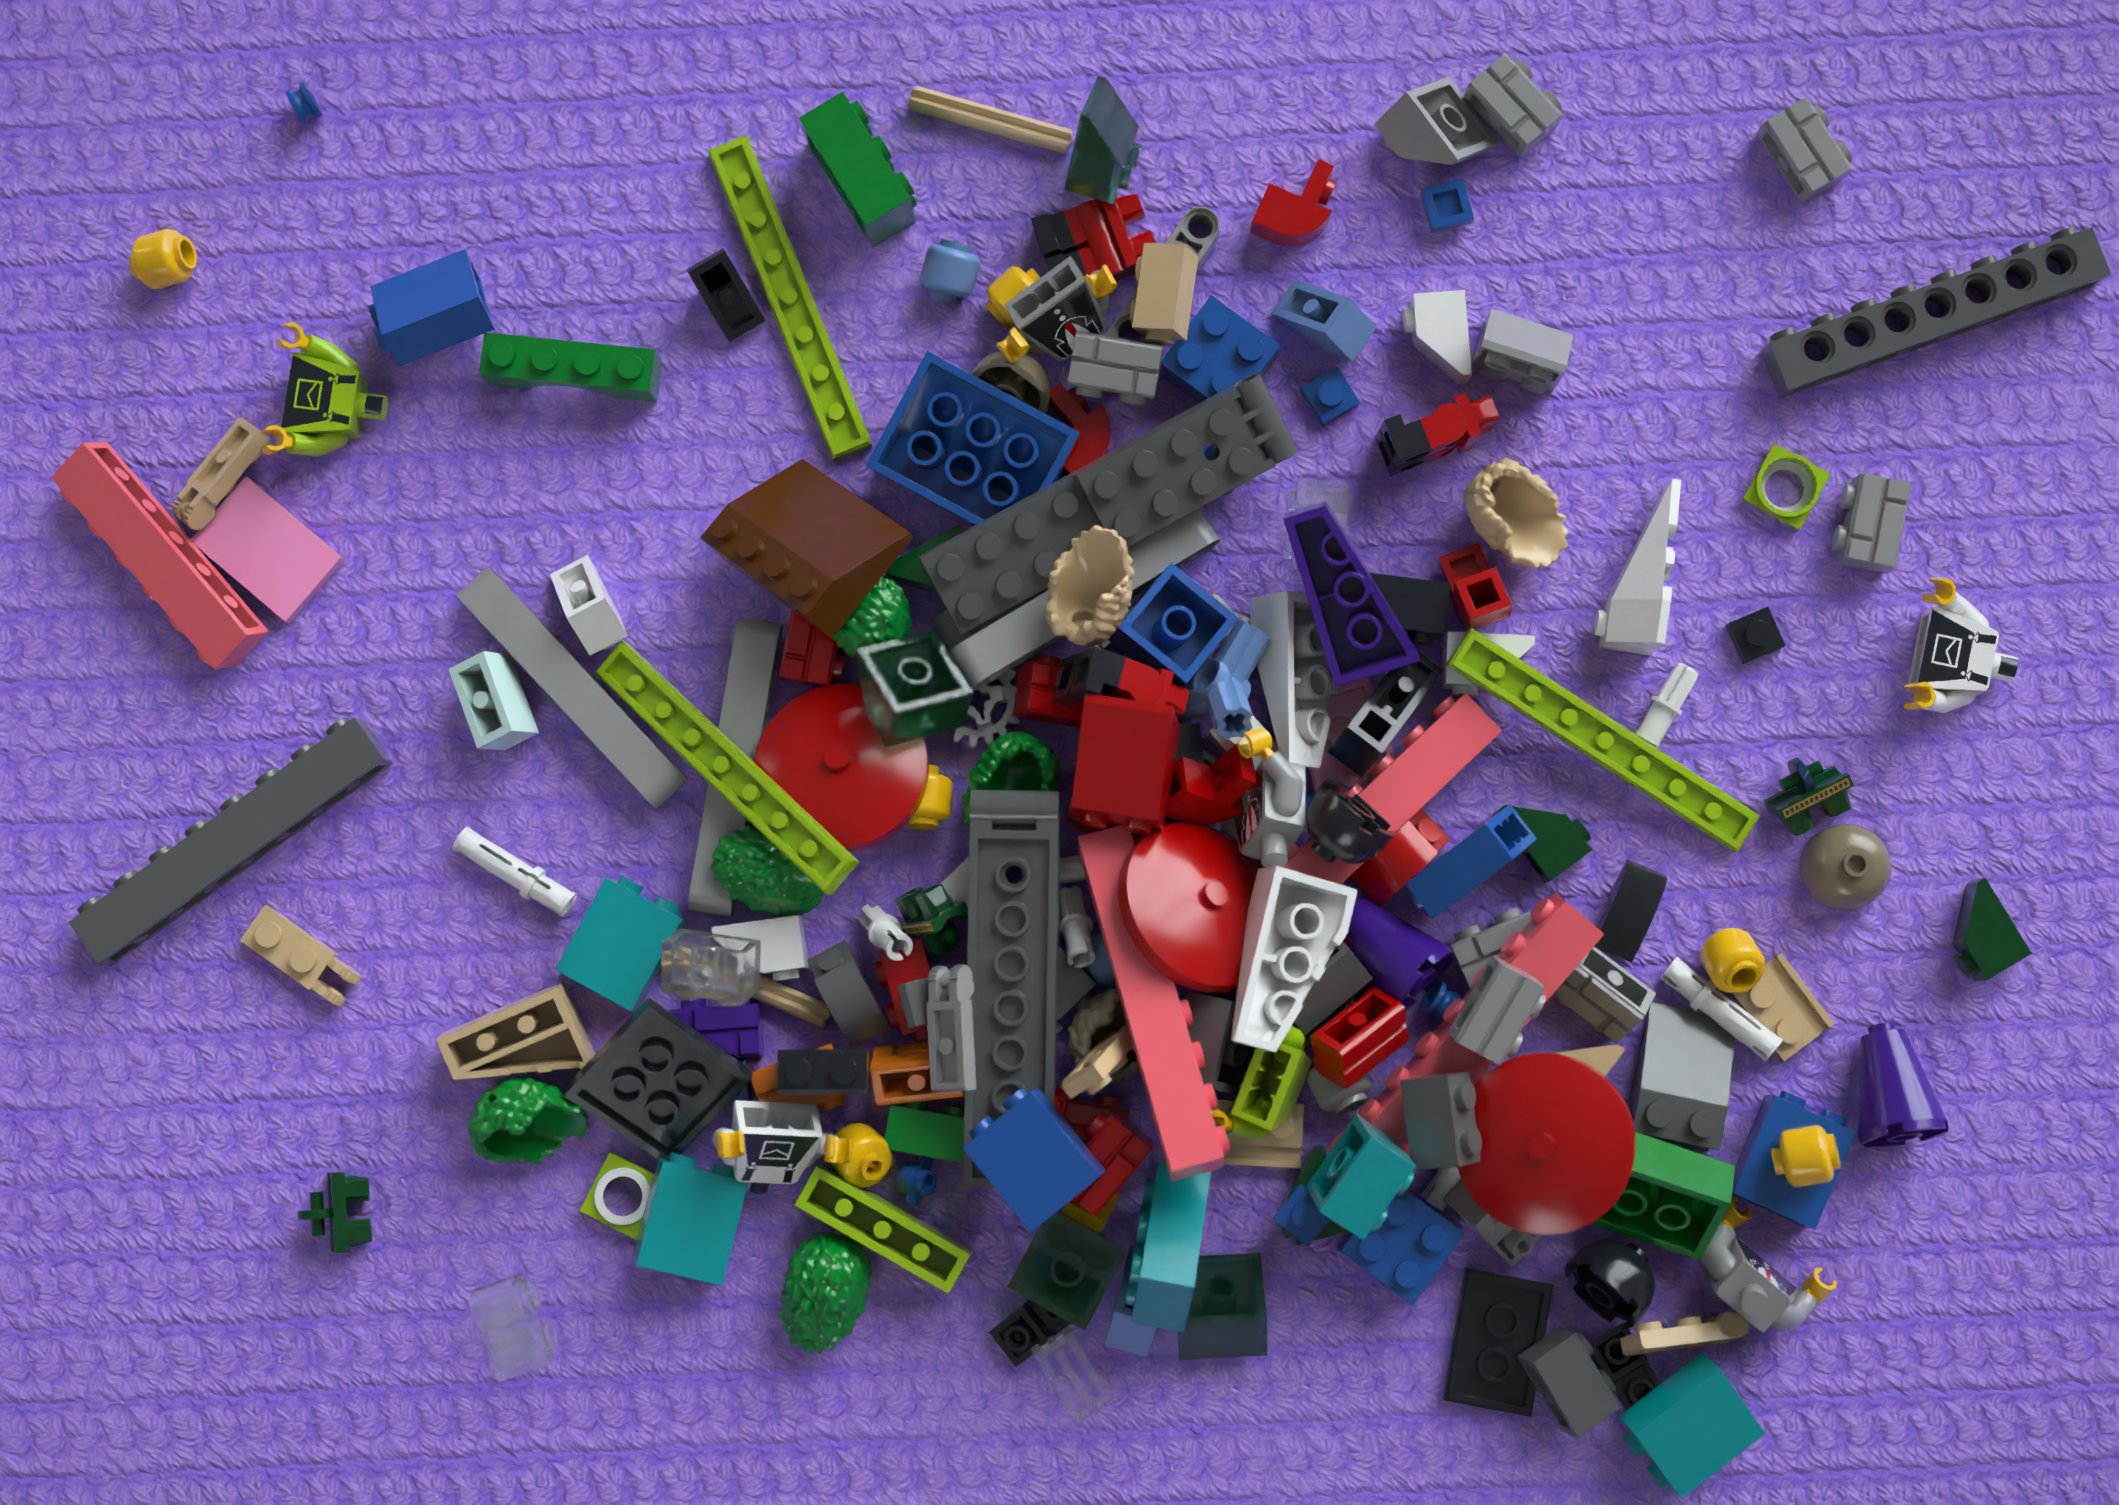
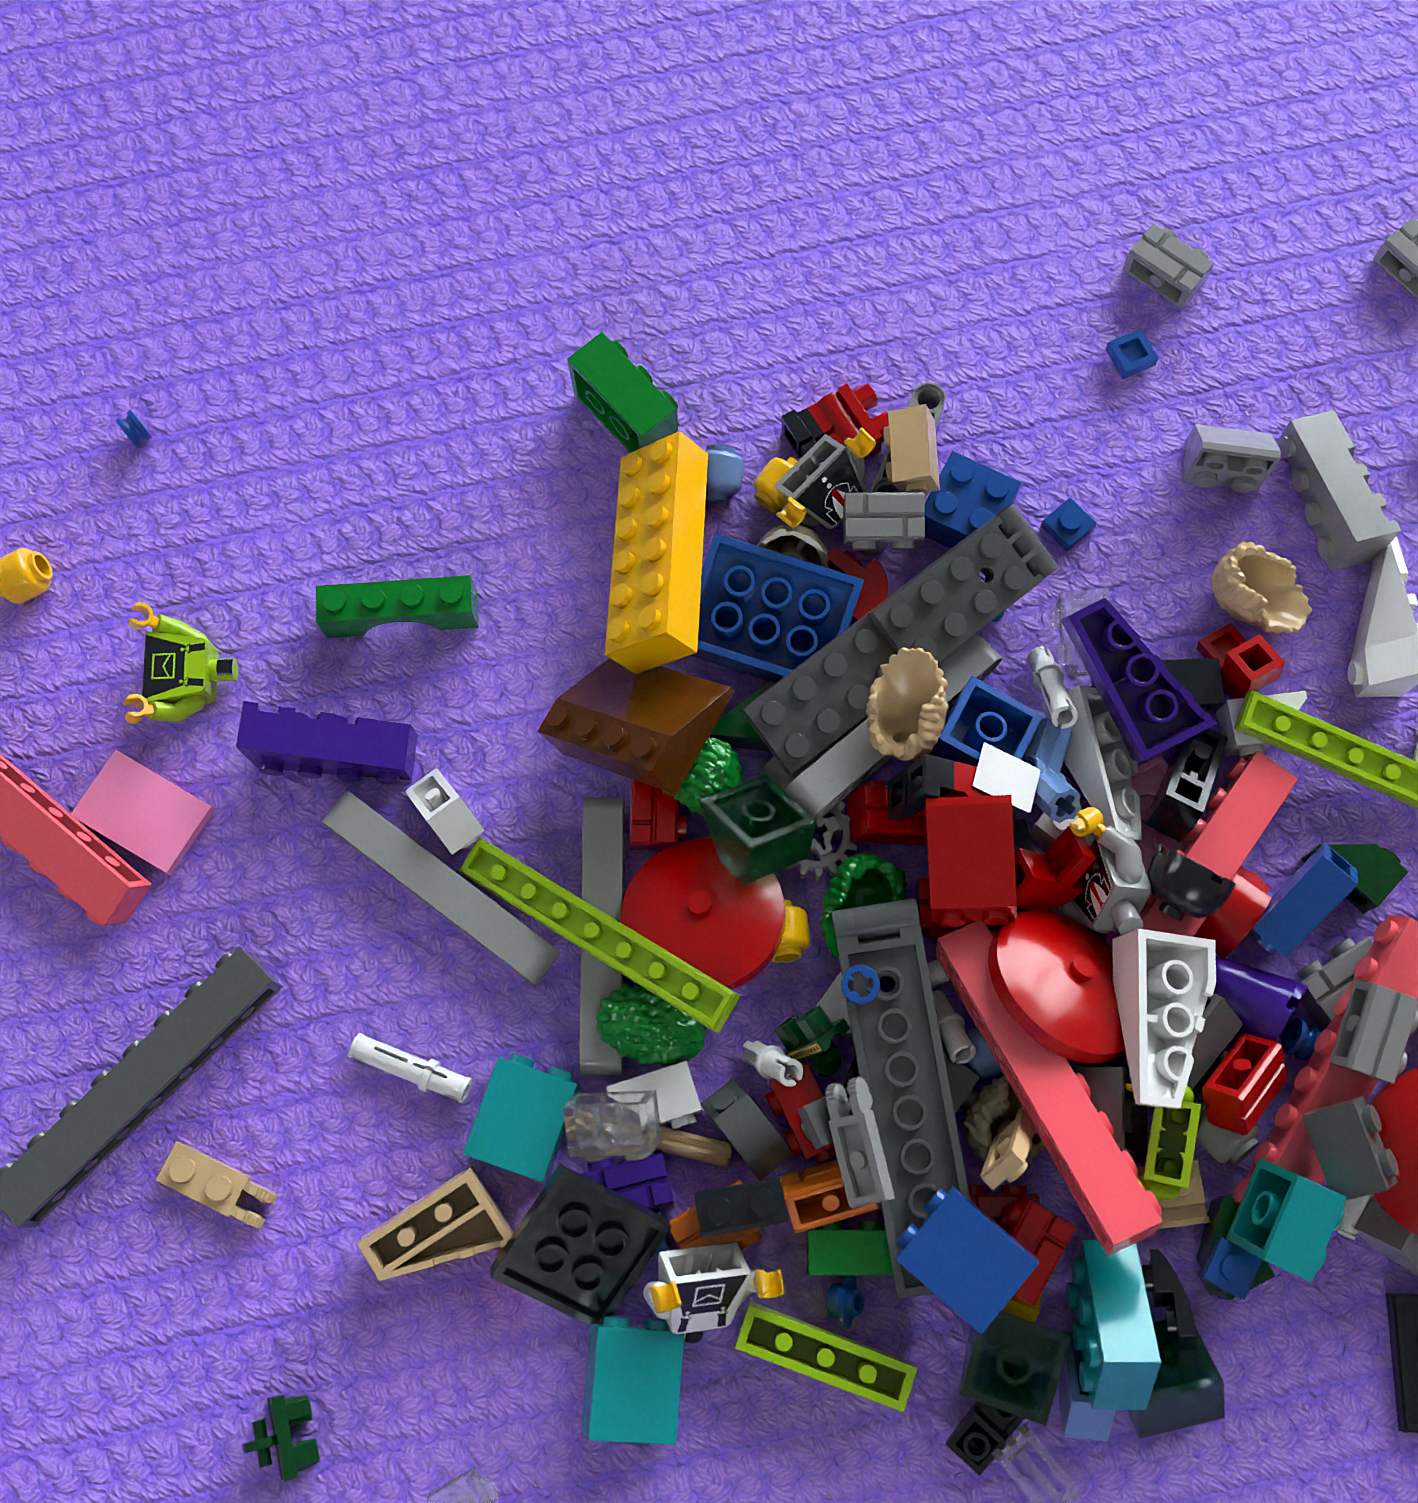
camera: 15 degrees left, 10 degrees down
tan hinge [171,417,270,531] -> none
blue brick [368,249,495,367] -> none
light aqua brick [449,651,539,750] -> none
green piece [468,1077,590,1164] -> none
piece [579,1152,654,1240] -> none
black slope [686,248,766,342] -> none
lime tile [708,135,873,461] -> none
green piece [777,1232,873,1354] -> none
yellow head [830,1123,893,1188] -> none
tan axle [909,86,1073,154] -> none
slope [1064,75,1142,204] -> none
red brick [1250,159,1337,246] -> none
medium blue slope [1271,279,1377,362] -> none
blue brick [1337,1190,1465,1306] -> none
light grey slope [1374,76,1499,165] -> none
hips [1375,393,1500,477] -> none
white slope [1403,290,1472,384] -> none
none -> dark purple wedge [236,701,418,785]
none -> yellow brick [604,431,708,674]
none -> blue bush [841,965,880,1005]
none -> white sticker [972,742,1040,813]
none -> white pin [1027,646,1078,729]
none -> black slope [1142,1249,1197,1351]
none -> light grey wedge [1279,410,1402,571]

